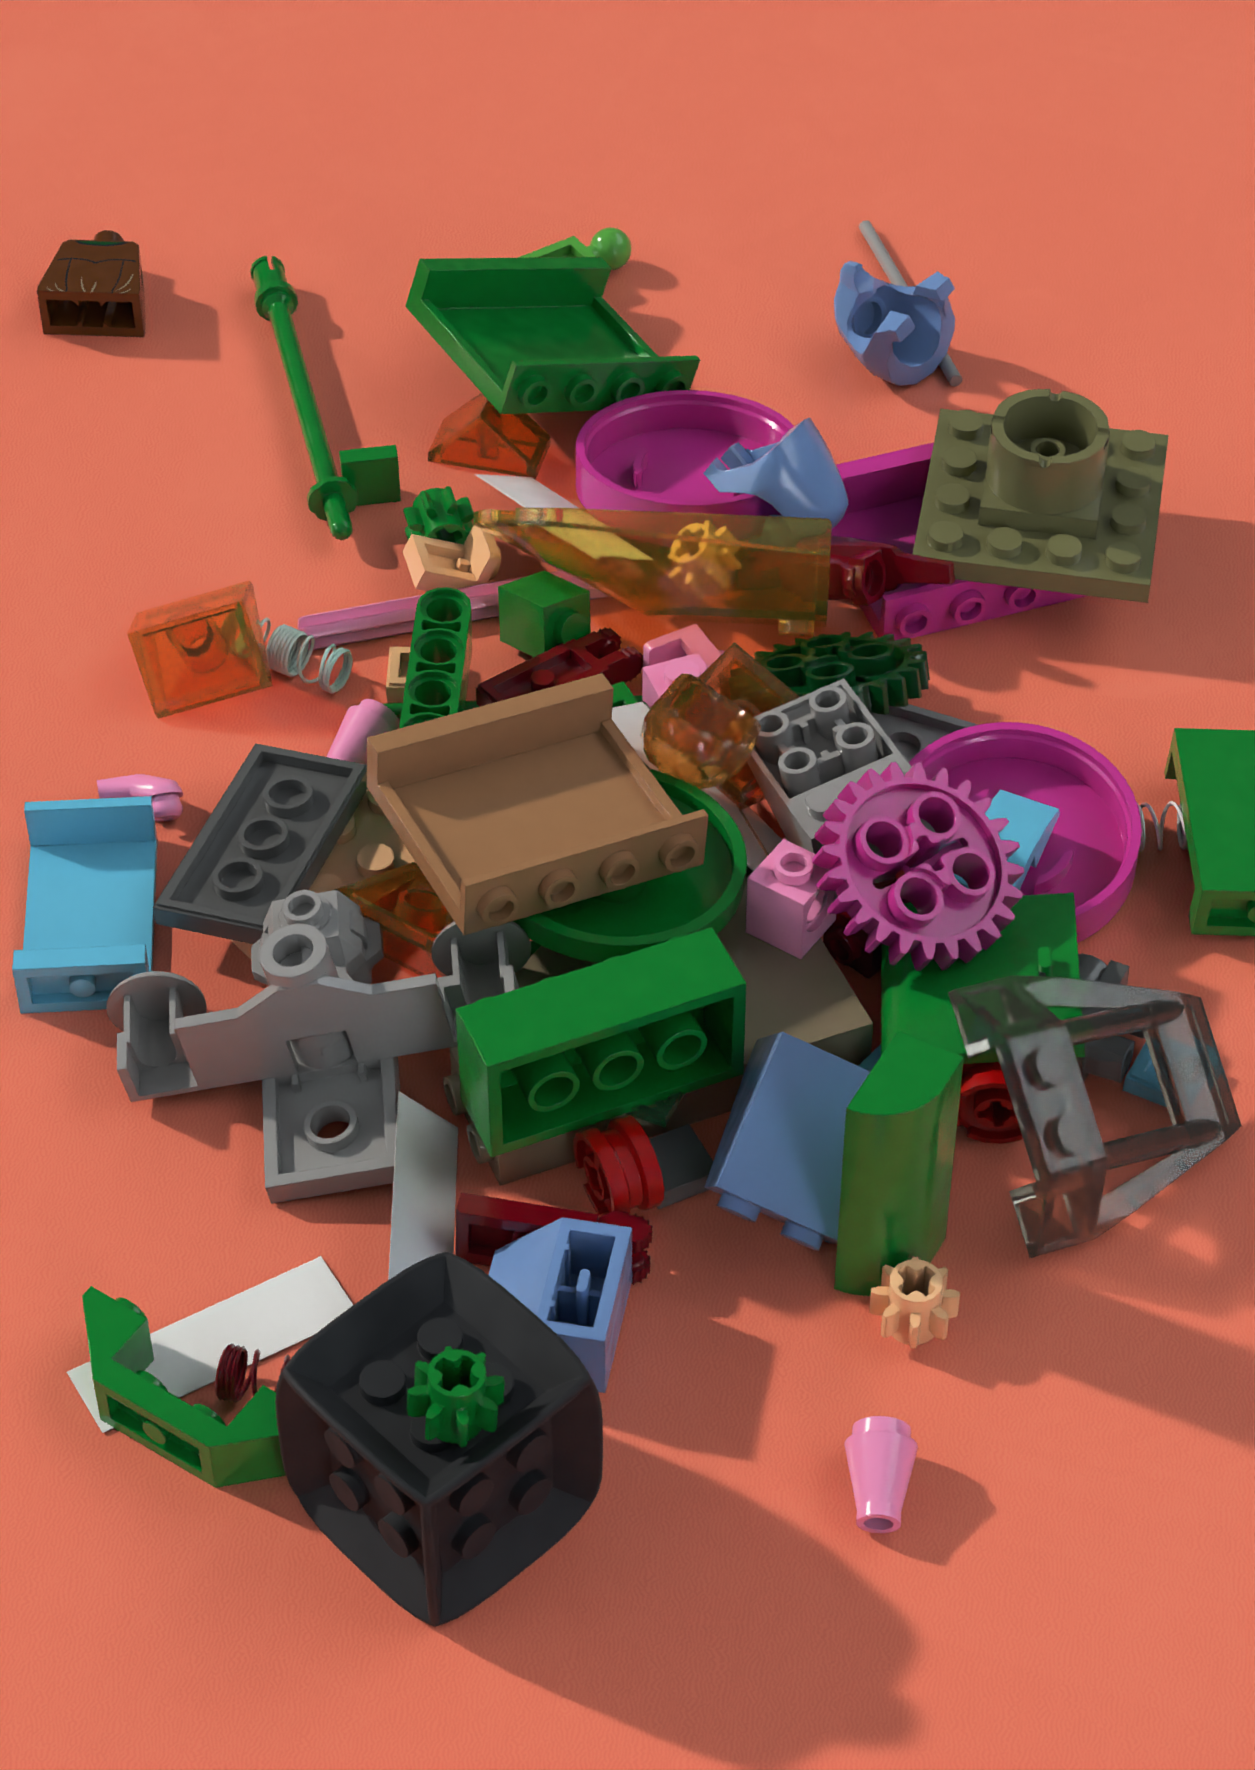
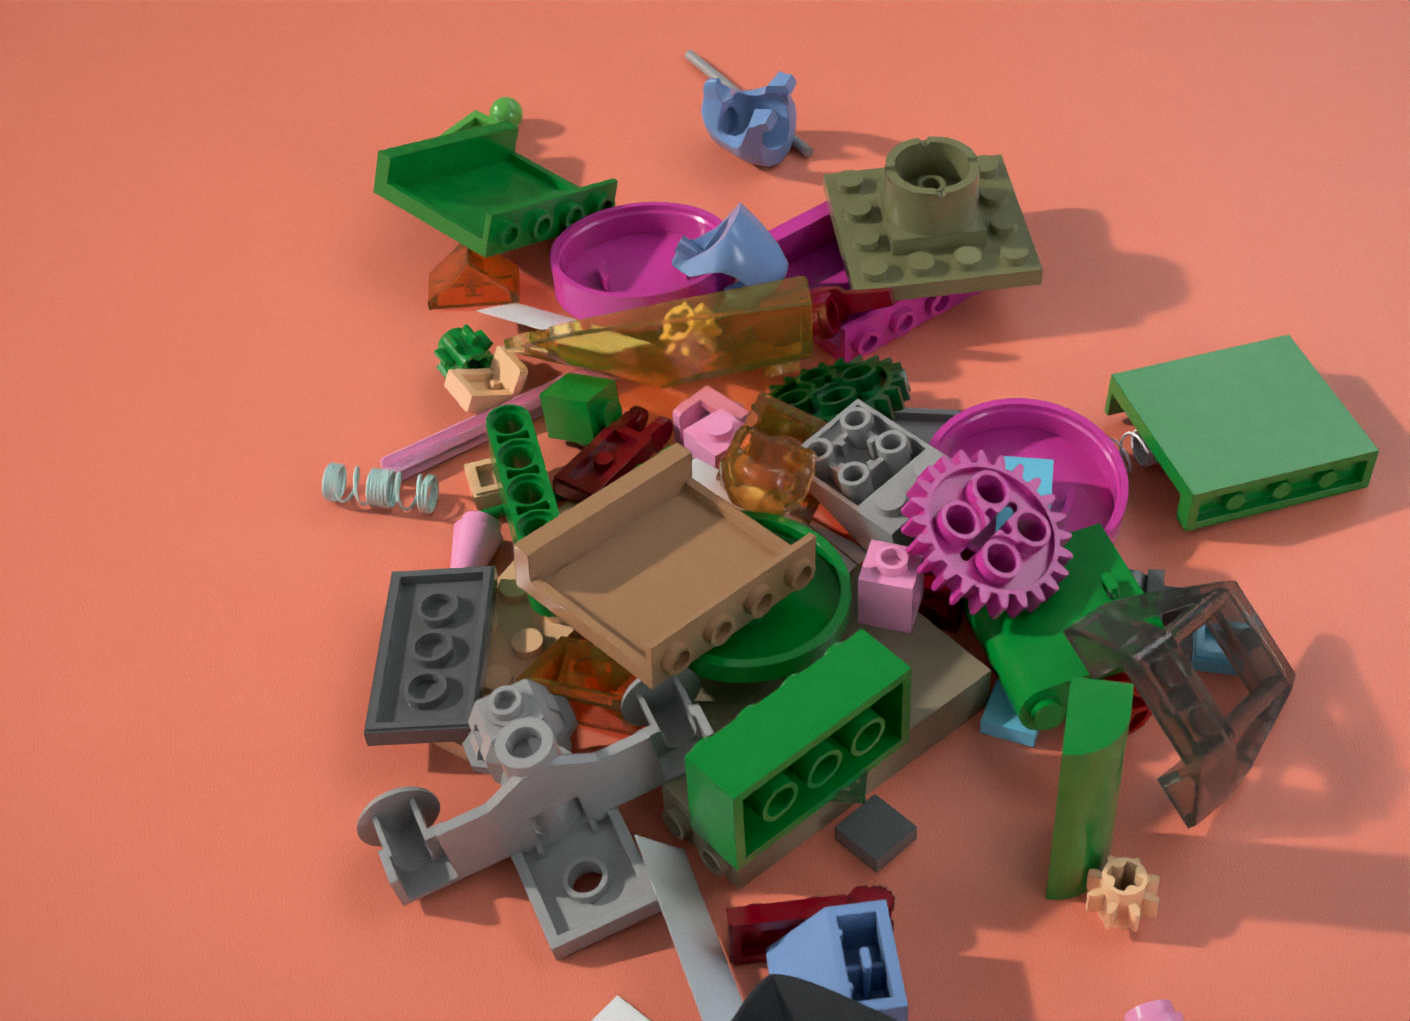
camera: 15 degrees left, 0 degrees up
medium azure panel [12,796,158,1014] -> none
reddish brown torso [37,230,146,337] -> none
bright pink arm [97,774,184,822] -> none
clear orange slope [127,580,273,719] -> none
green bar [250,256,358,540] -> none
green tile [339,445,401,506] -> none
red wheel [573,1115,664,1214] -> none
medium blue slope [705,1032,870,1251] -> none

